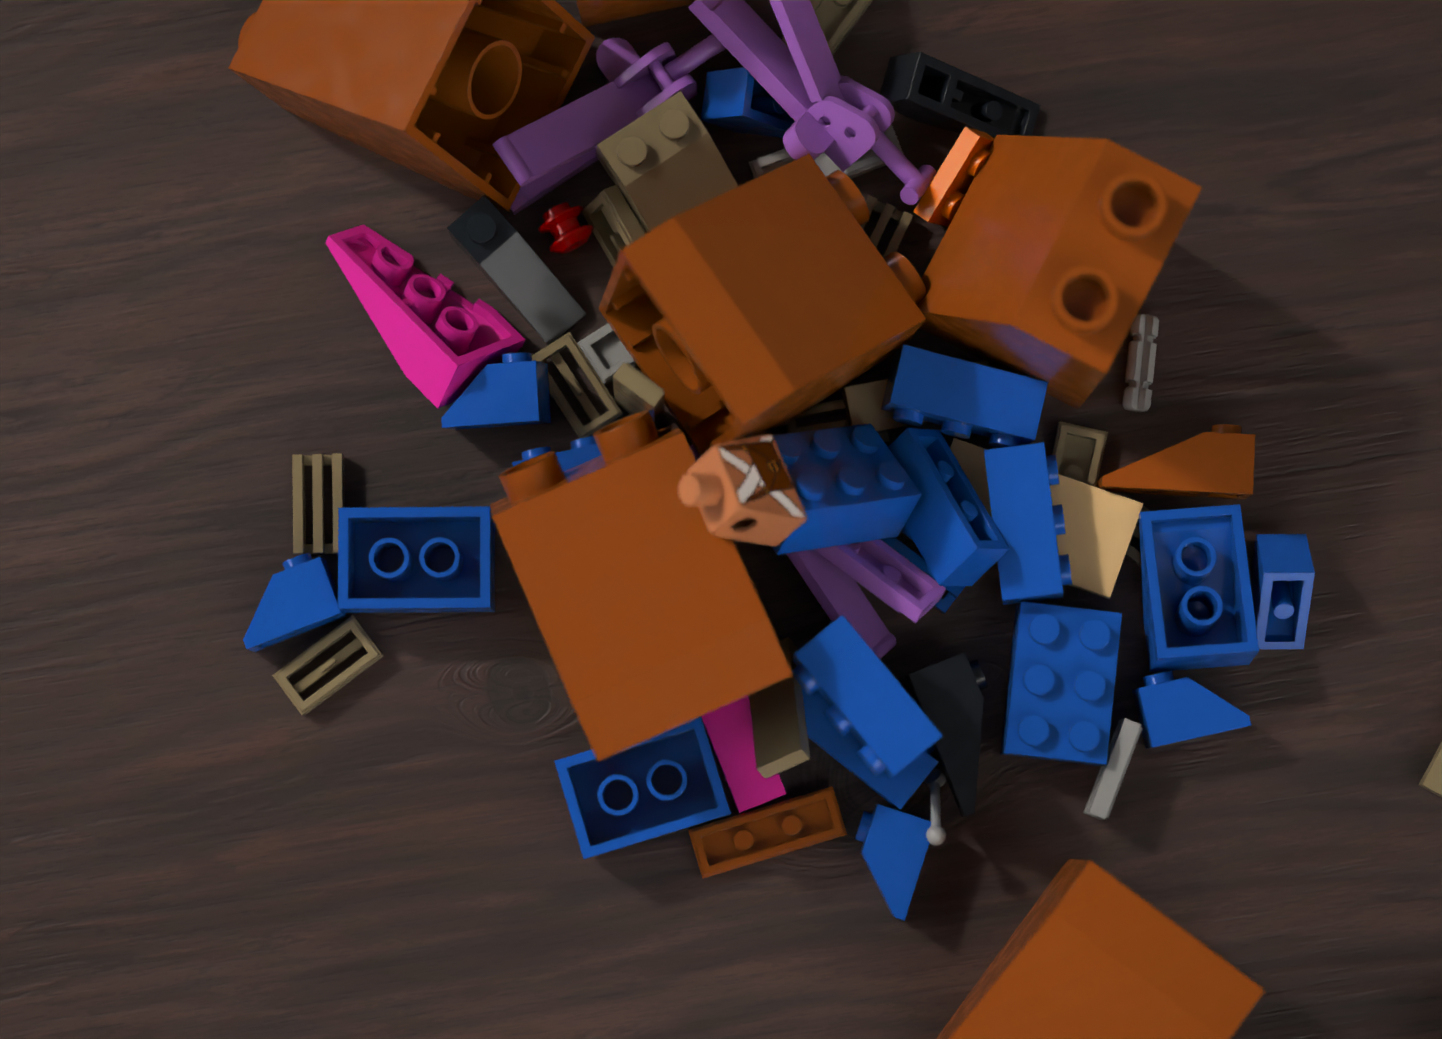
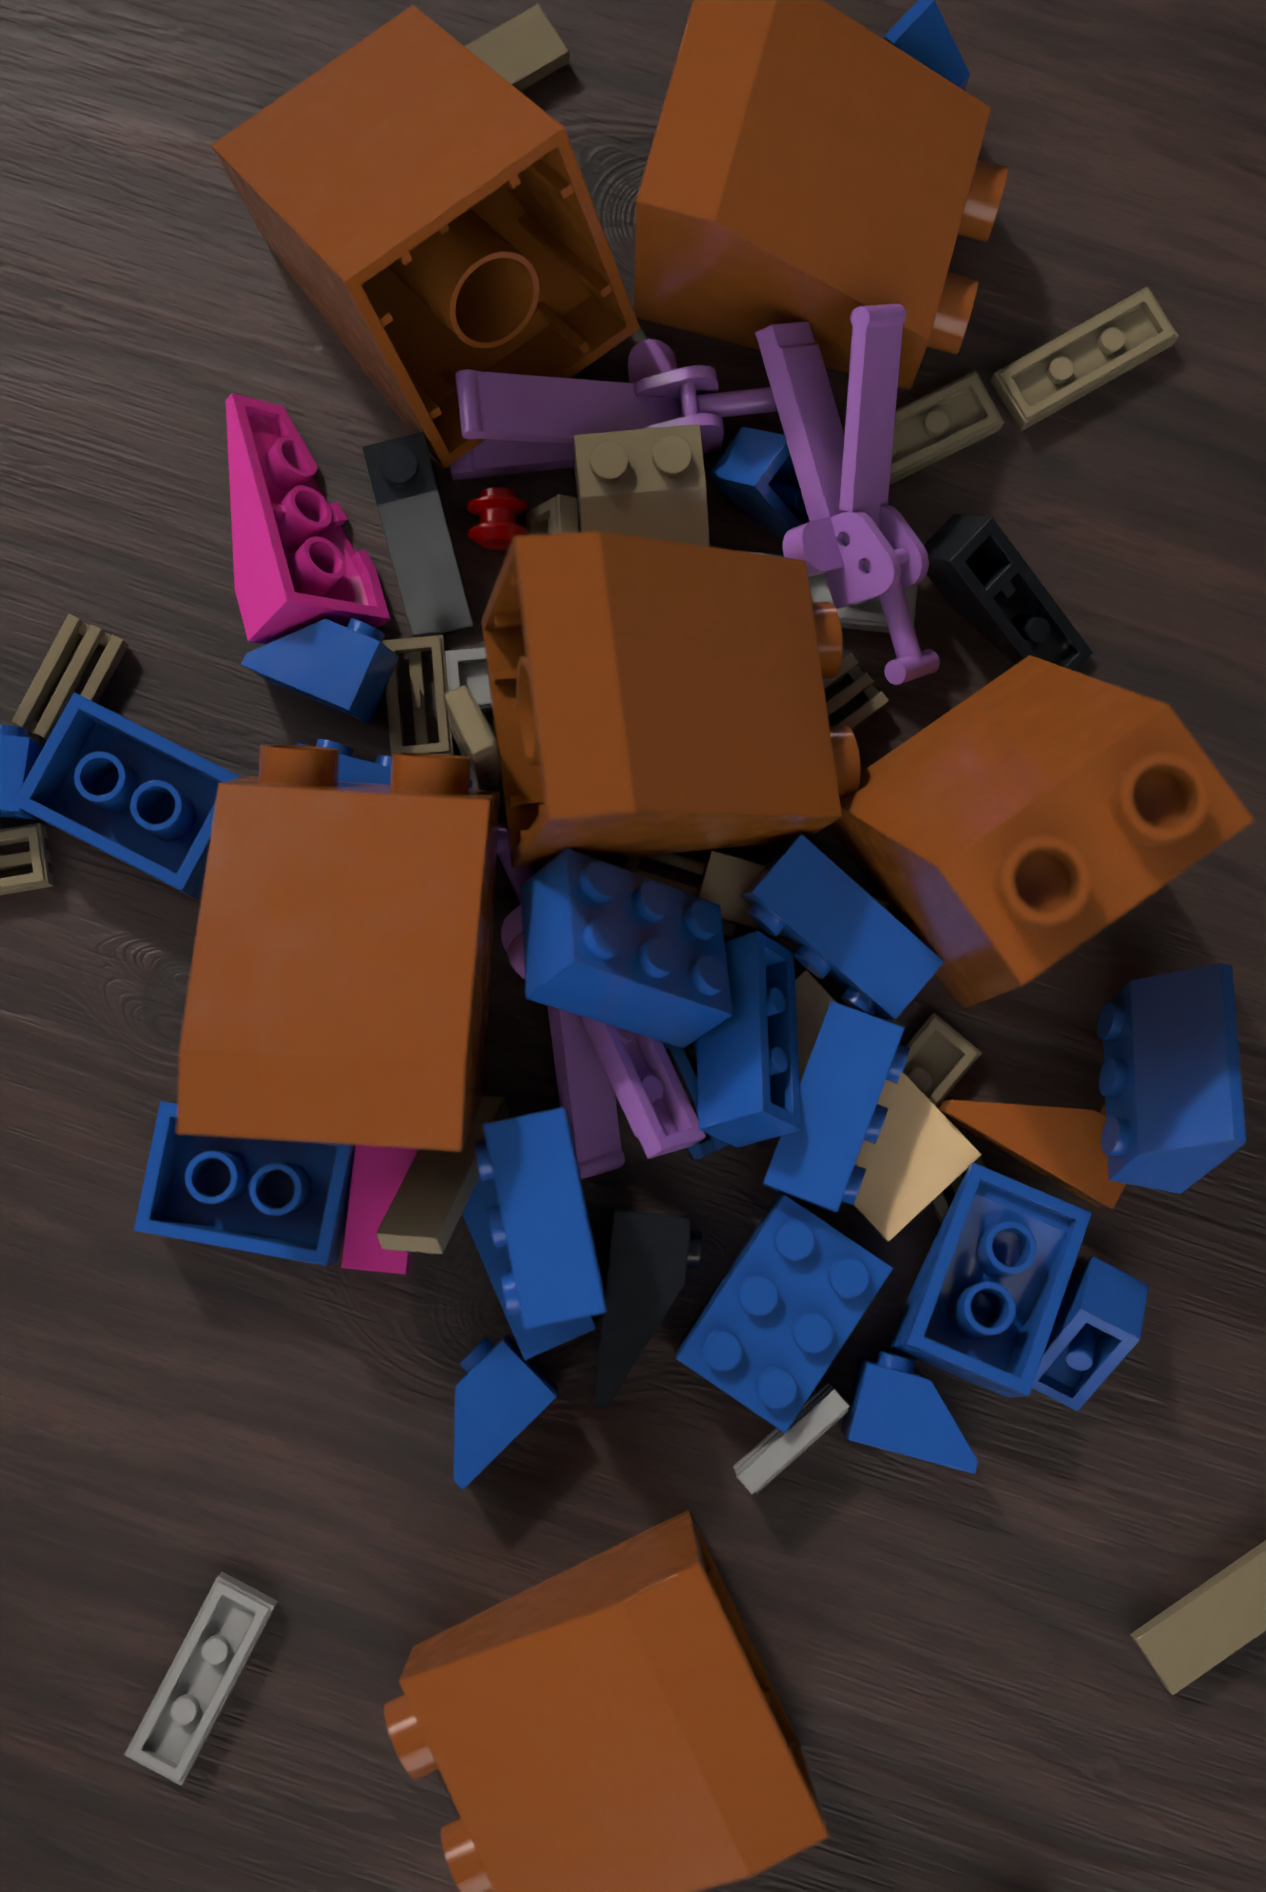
camera: 20 degrees right, 0 degrees up
nougat torso [678,434,808,546] -> none
dark orange tile [688,786,847,879] -> none
orange plate [913,127,994,227] -> none
light grey hinge [924,769,946,845] -> none
light grey axle [1122,314,1159,412] -> none
none -> blue slope [1097,963,1246,1194]

